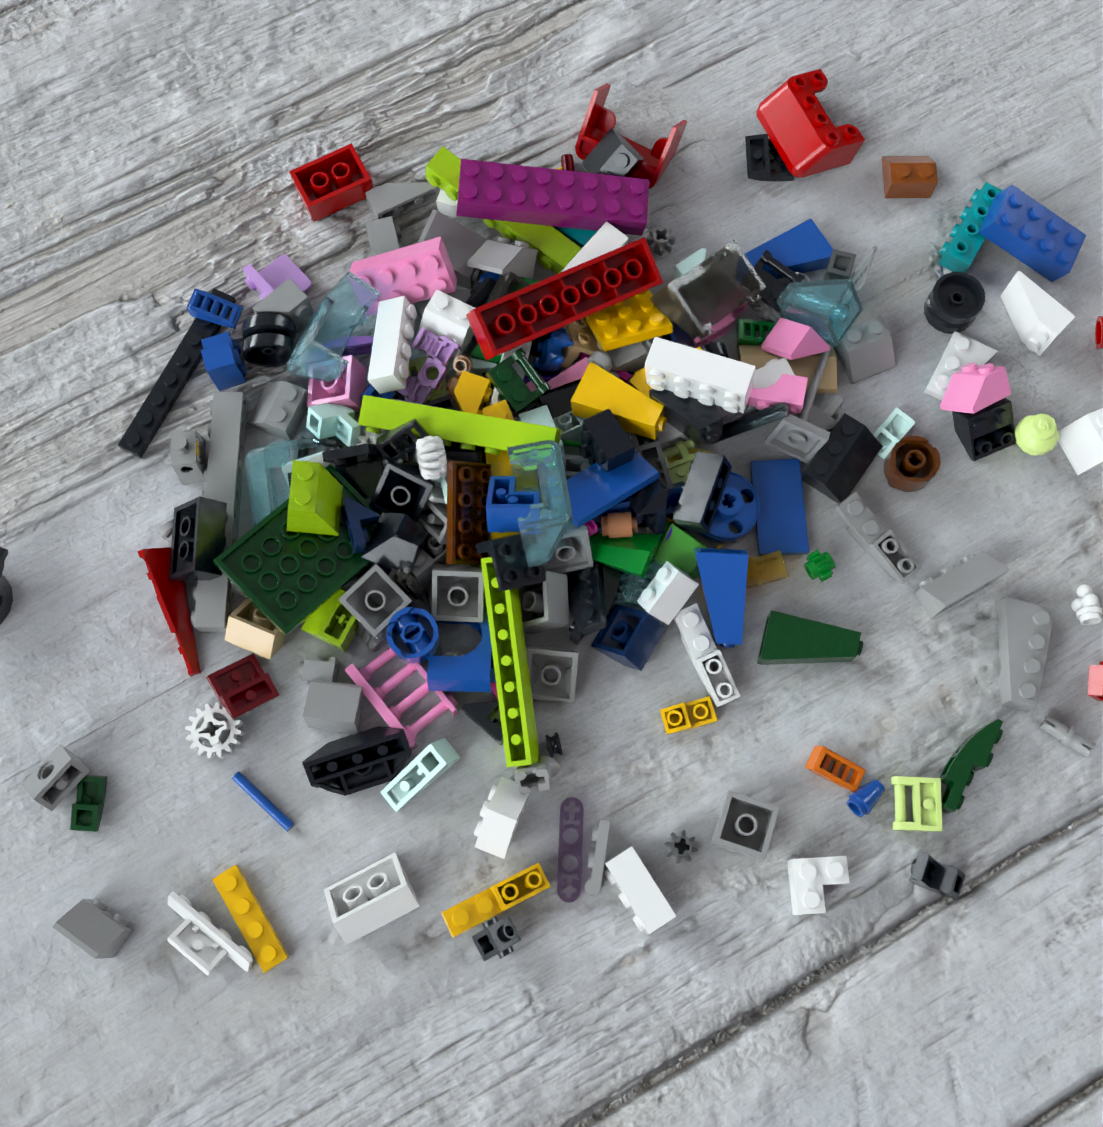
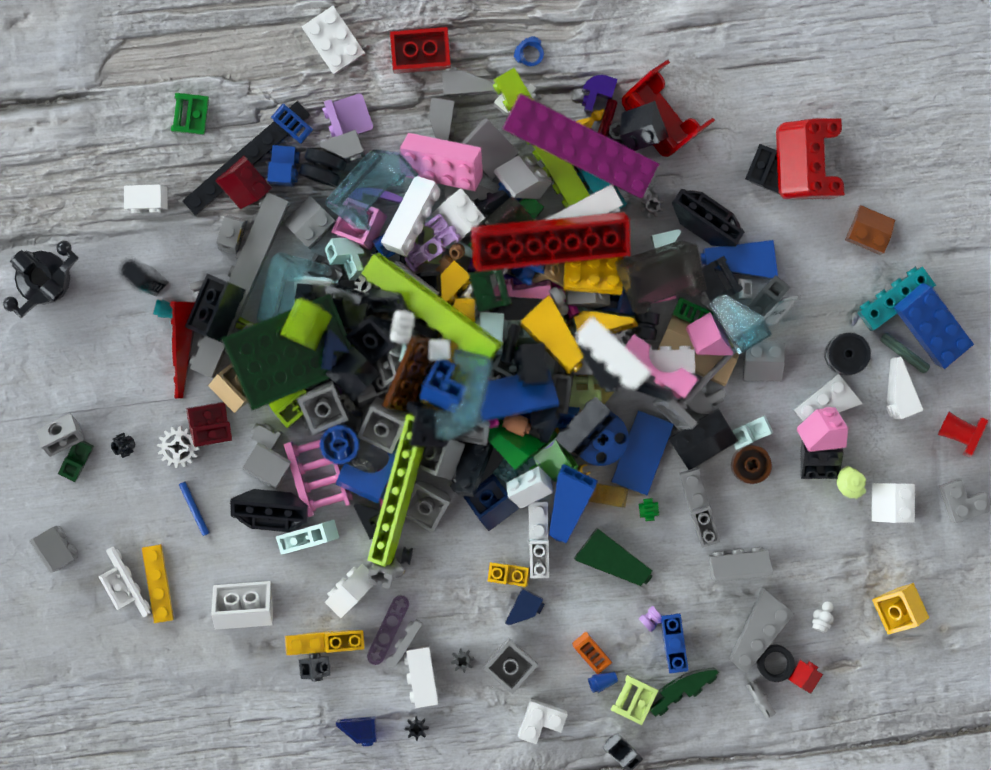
camera: 20 degrees right, 15 degrees up
none -> black gear [111,433,135,458]
none -> black brick [118,258,169,296]
none -> white brick [124,185,168,214]
none -> teal cone [153,299,173,318]
none -> green plate [171,93,209,135]
none -> dark red slope [215,156,272,209]
none -> white plate [302,6,365,75]
none -> clear blue slope [336,716,377,746]
none -> black gear [405,716,429,741]
none -> white slope [429,339,450,360]
none -> black axle [500,324,521,363]
none -> dark blue slope [505,588,545,625]
none -> blue piece [514,36,544,66]
none -> dark purple brick [582,75,618,114]
none -> lavender wheel [638,606,662,632]
none -> blue slope [661,613,689,674]
none -> black wedge [672,189,745,247]
none -> black tyre [757,644,795,682]
none -> sand green axle [880,333,930,373]

